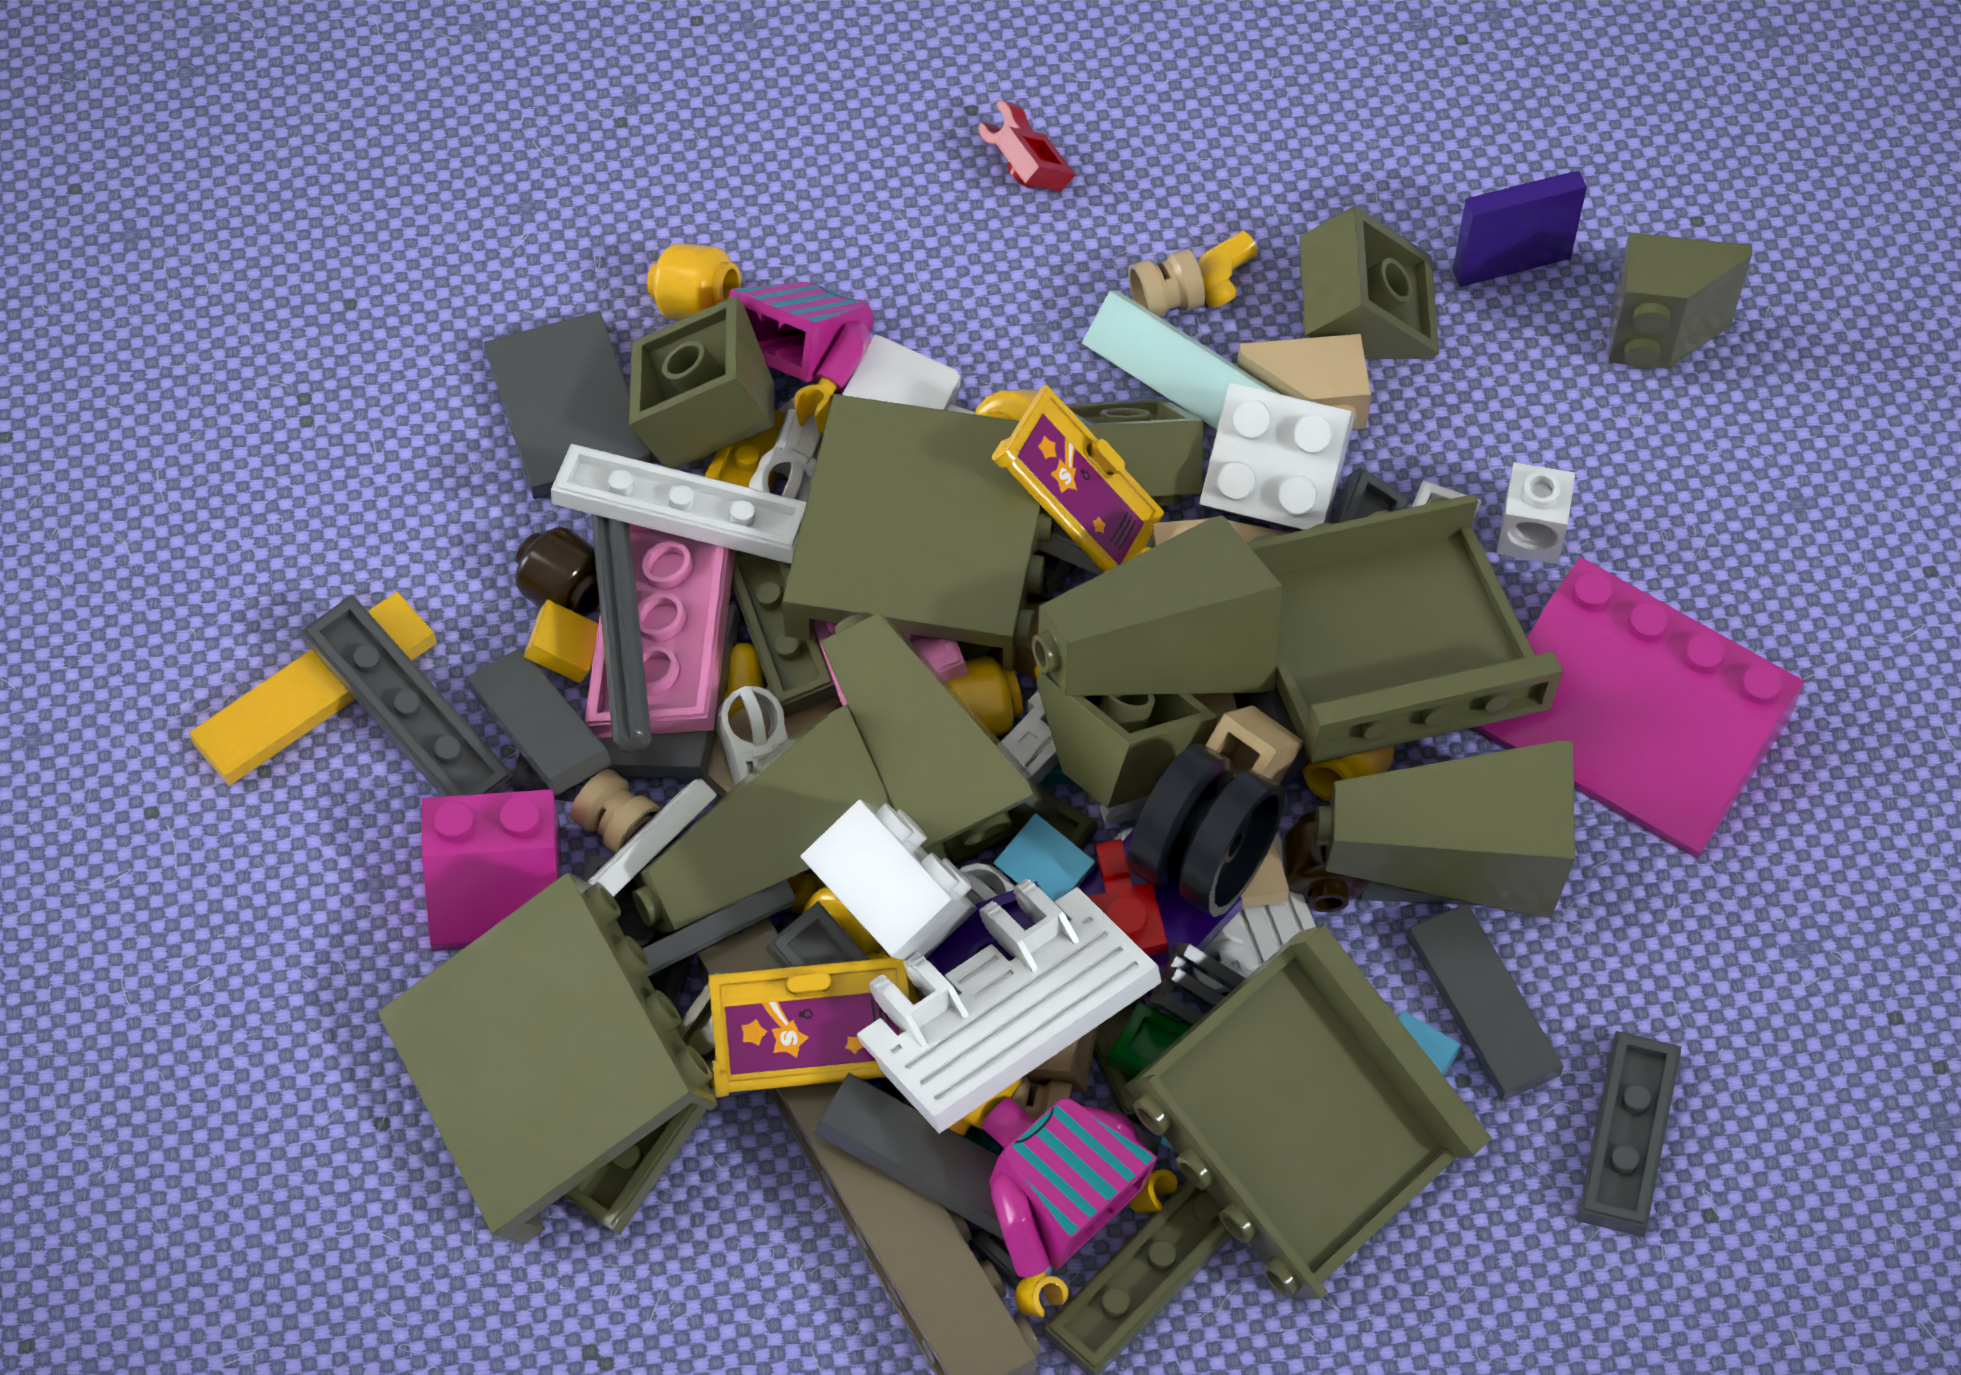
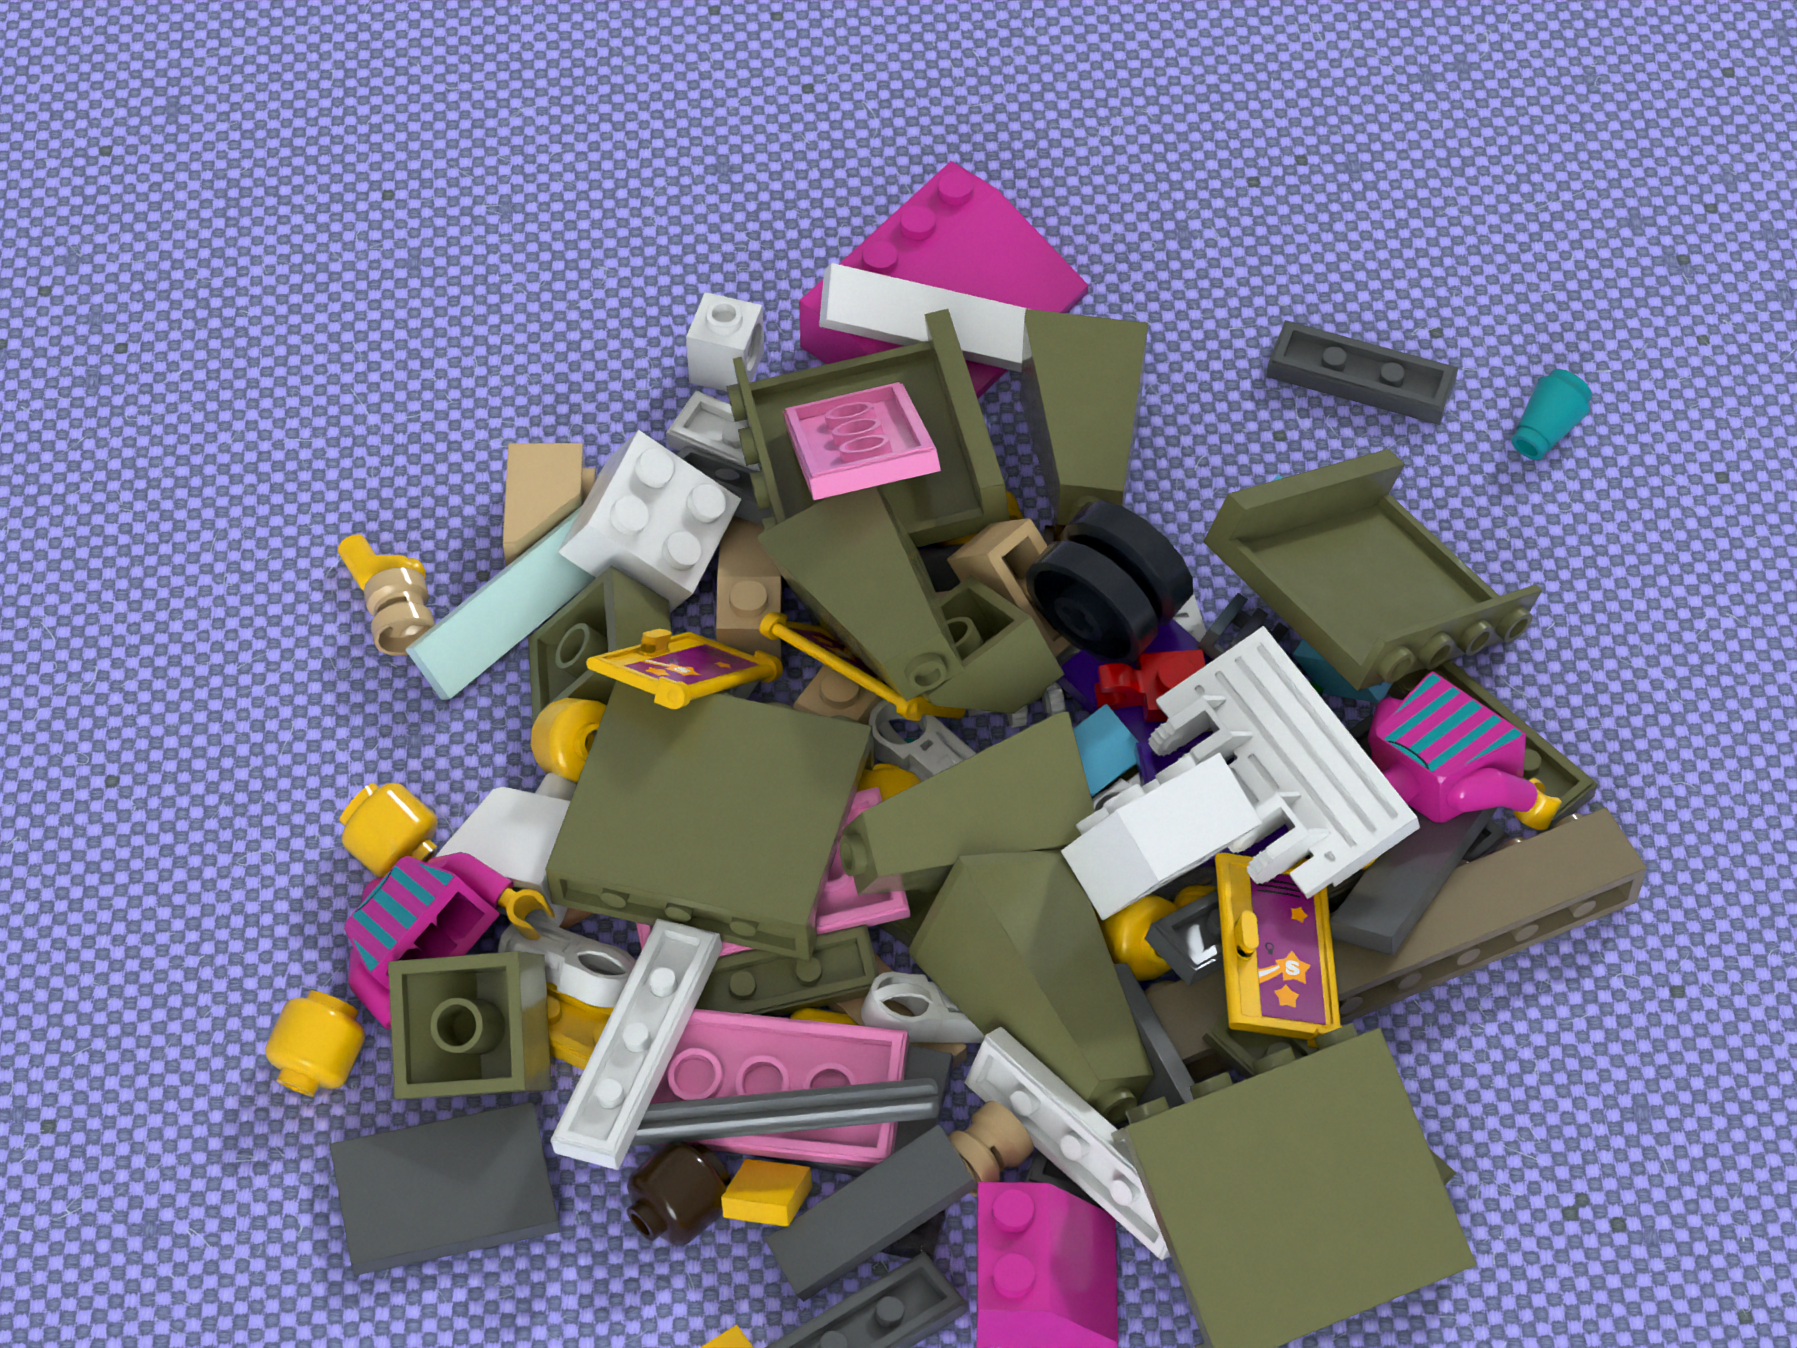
camera: 85 degrees left, 5 degrees down
plate [978,100,1075,192] -> none
olive slope [1300,206,1439,359] -> none
dark grey tile [1407,903,1564,1102] -> none
dark purple tile [1452,171,1587,287] -> none
olive slope [1608,232,1752,369] -> none
none -> yellow head [339,783,438,878]
none -> bright pink tile [782,382,941,500]
none -> white tile [819,263,1028,372]
none -> teal cone [1511,369,1592,460]

